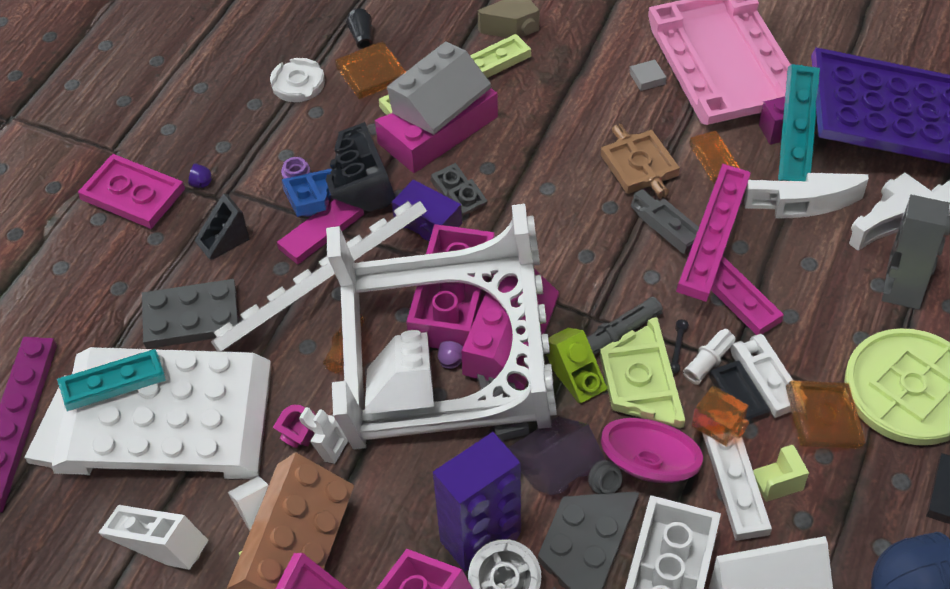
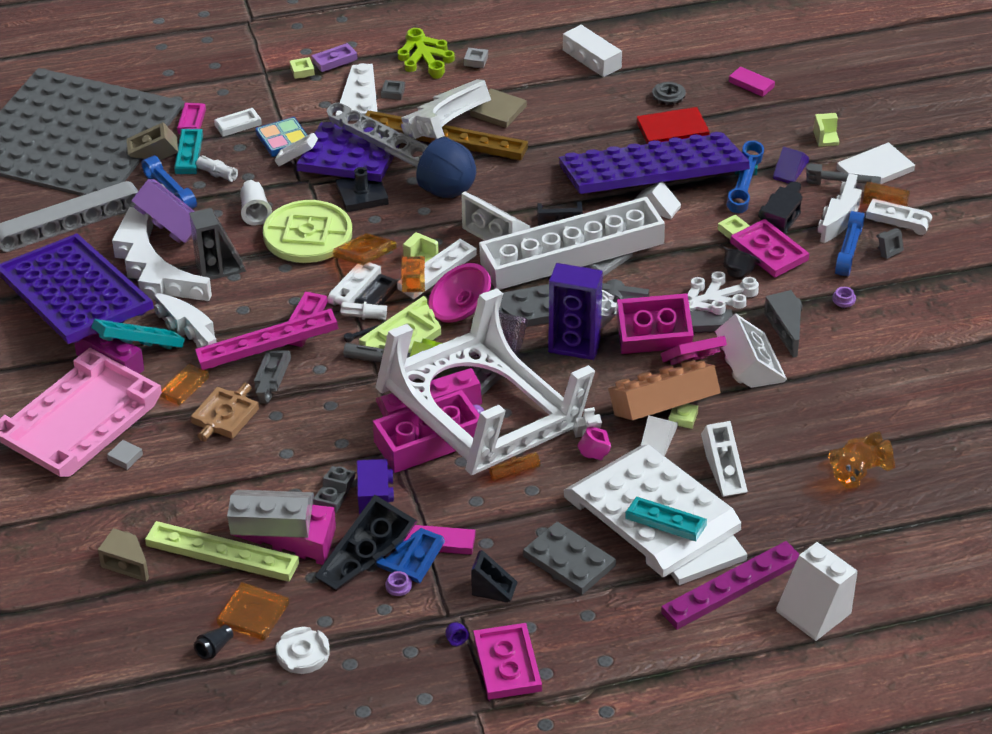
camera: 130 degrees left, 10 degrees down
white plate [211,201,427,352] -> none
white slope [365,330,434,414] -> none

